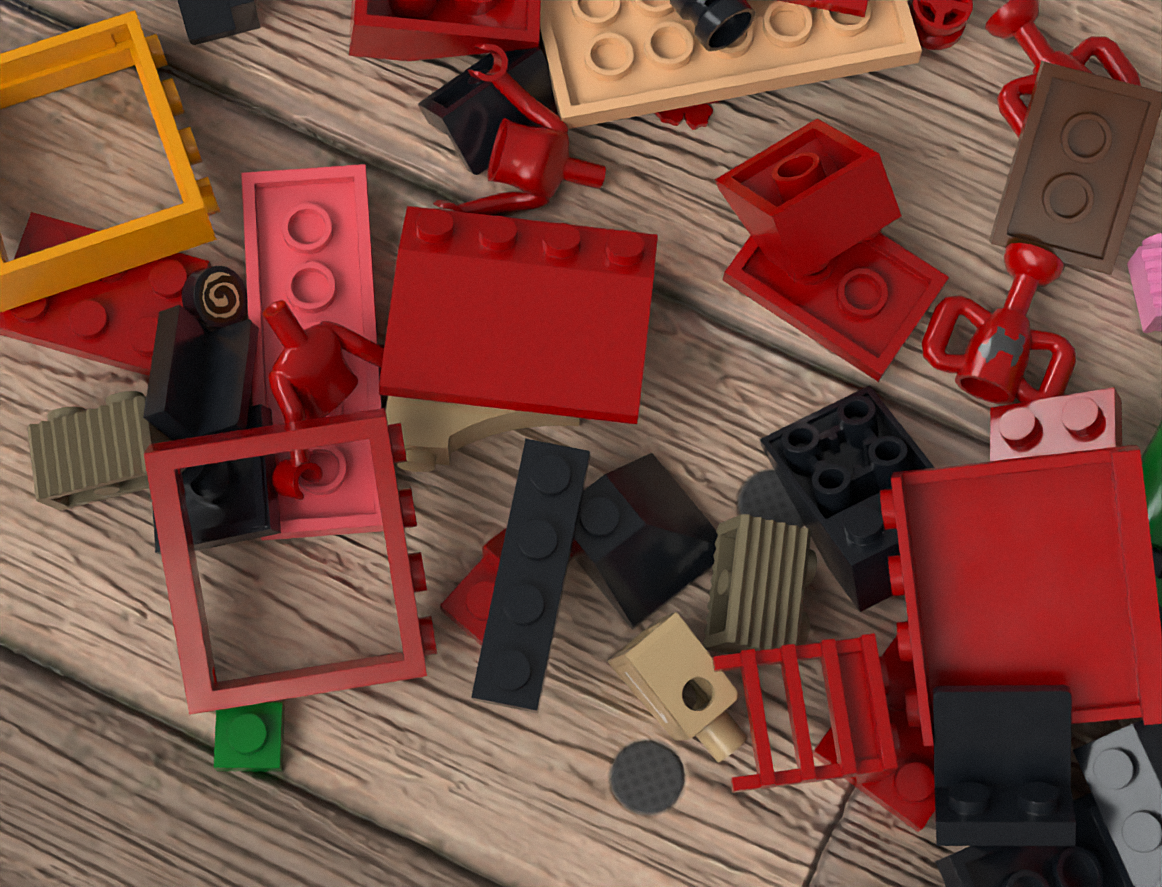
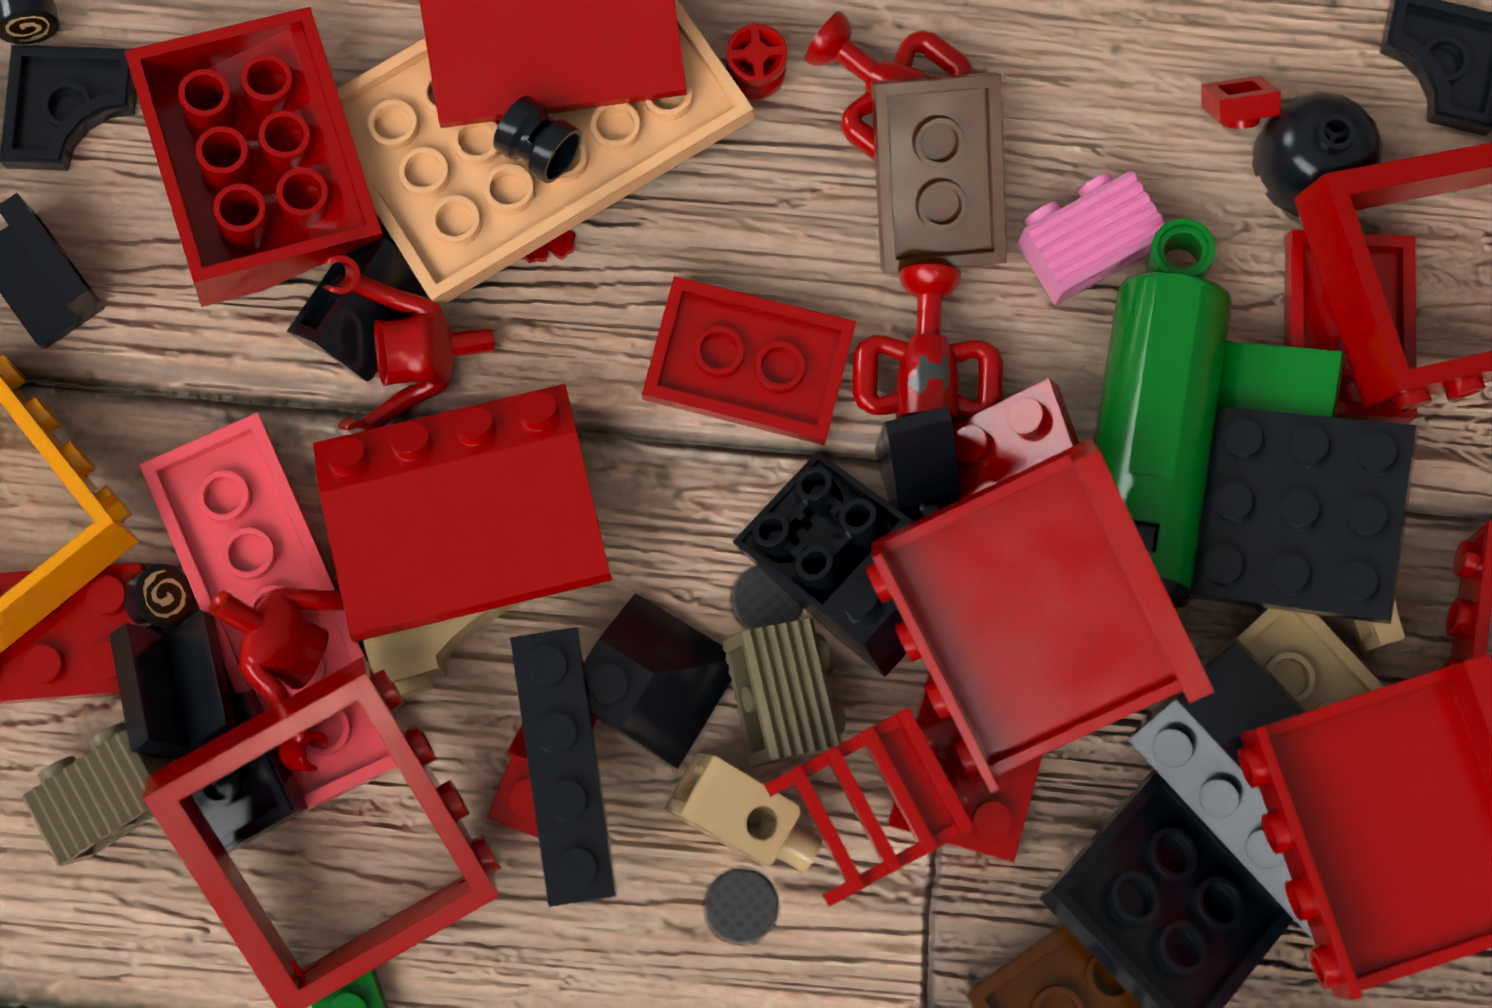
camera: 20 degrees left, 5 degrees up
red slope [715,118,902,280] -> none
black bracket [933,685,1076,846] -> none
none -> black slope [875,406,962,521]

